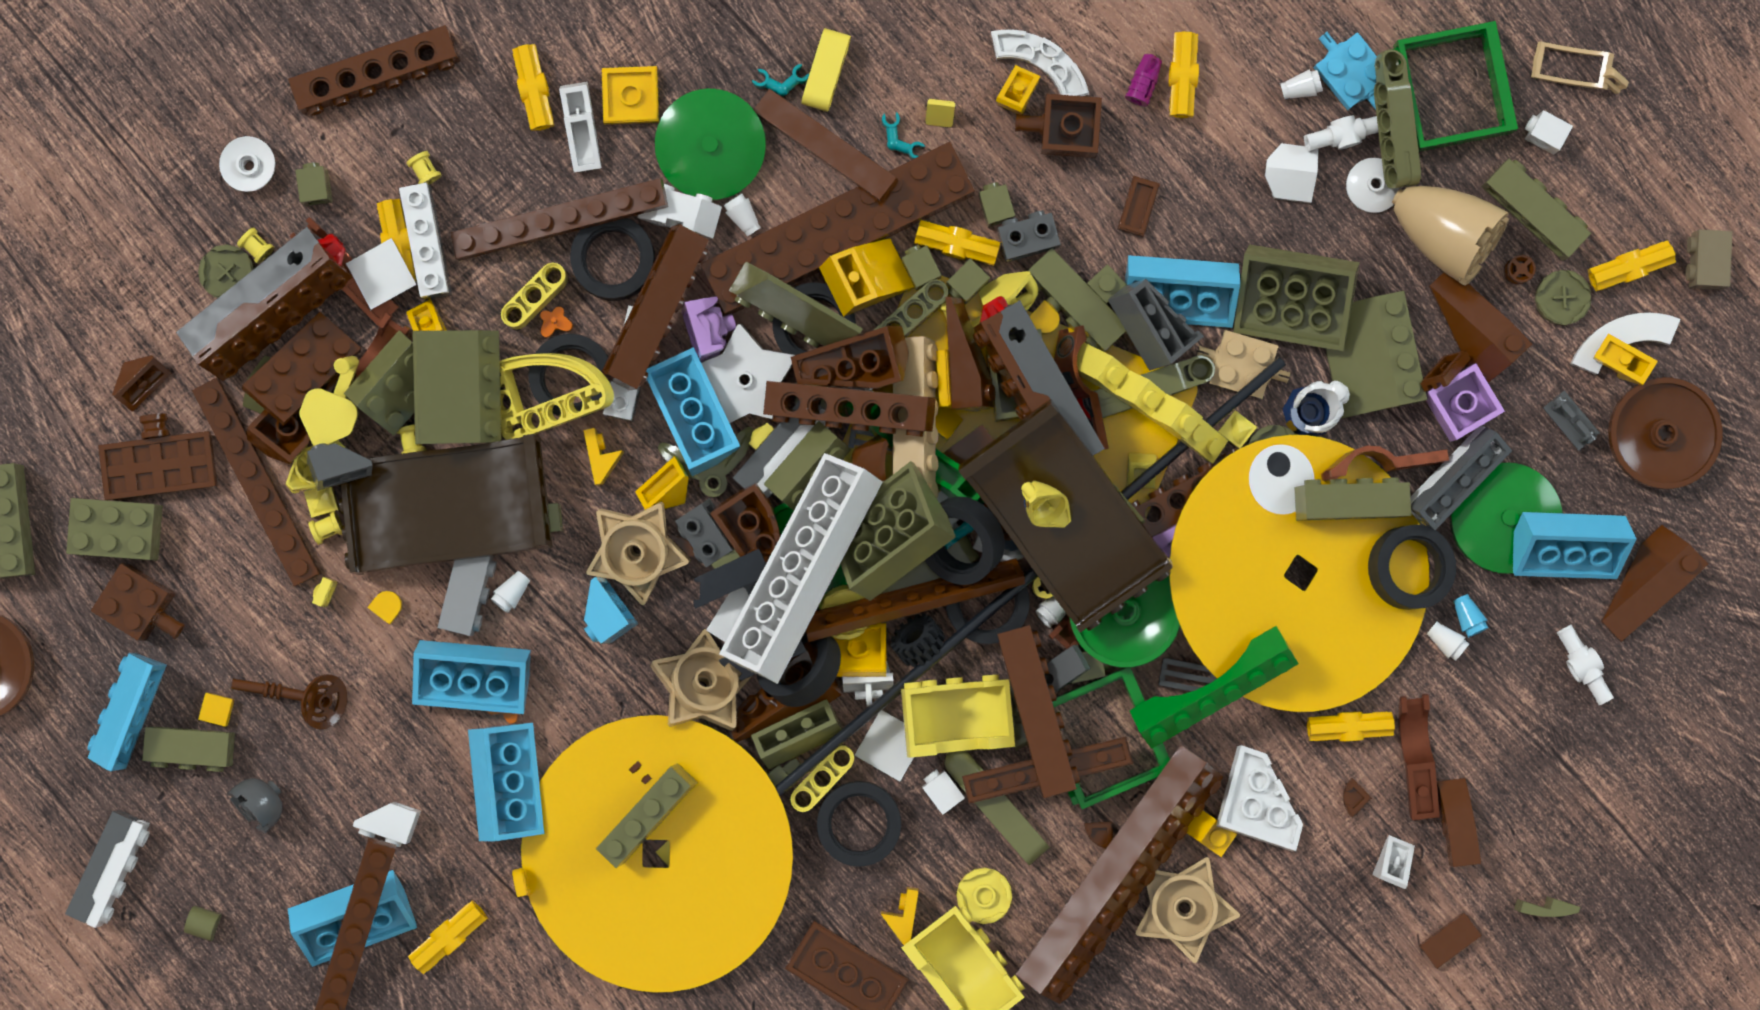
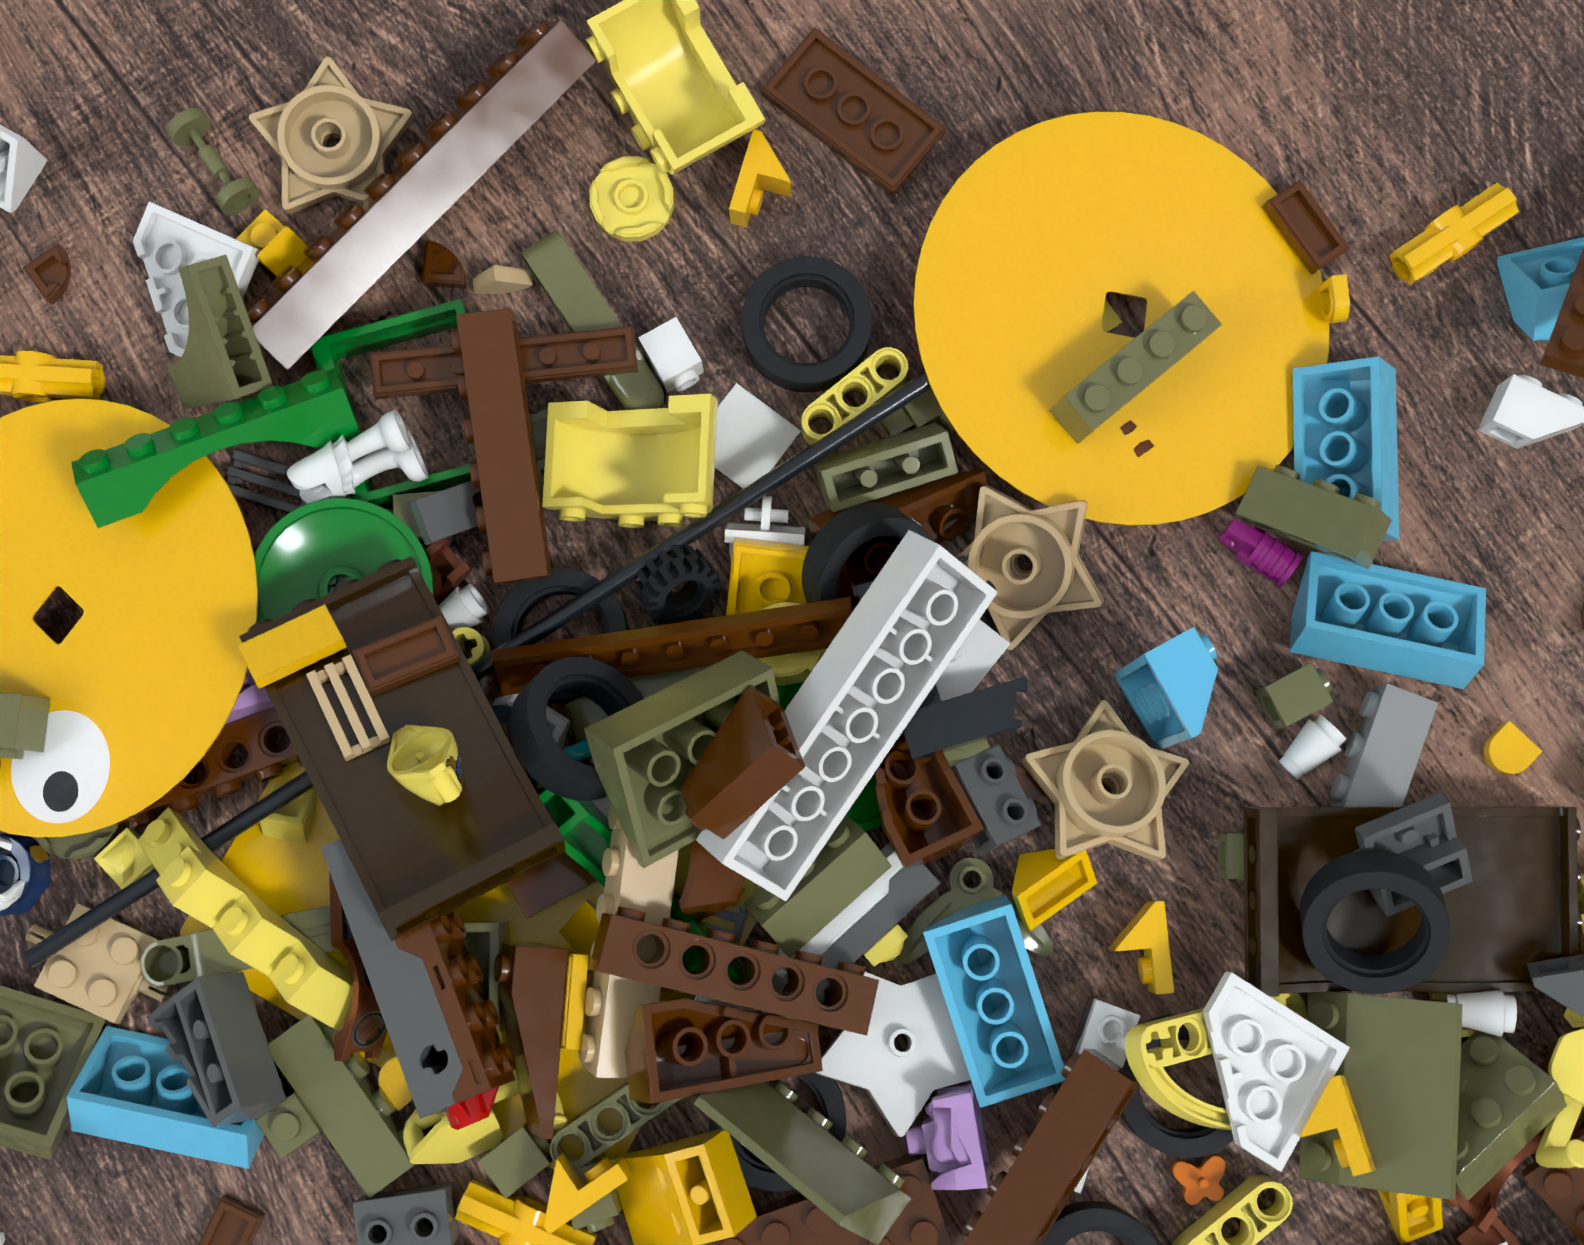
camera: 170 degrees left, 5 degrees down
none -> olive wheel [166,107,260,216]
none -> olive arch [168,255,273,409]
none -> yellow tile [237,605,347,689]
none -> white piece [287,410,428,504]
none -> tan tile [306,654,391,761]
none -> reddish brown tile [352,615,460,697]
none -> tan tile [473,265,533,294]
none -> yellow slope [544,1152,632,1234]
none -> reddish brown slope [681,685,805,839]
none -> white plate [1202,971,1350,1172]
none -> magenta hinge [1218,518,1303,588]
none -> olive brick [1236,465,1392,569]
none -> olive brick [1254,662,1334,730]
none -> reddish brown tile [1262,180,1350,275]
none -> black tyre [1300,850,1451,994]
none -> yellow slope [1300,1075,1376,1176]
none -> dark grey brick [1354,792,1473,917]
none -> white cone [1444,990,1517,1037]

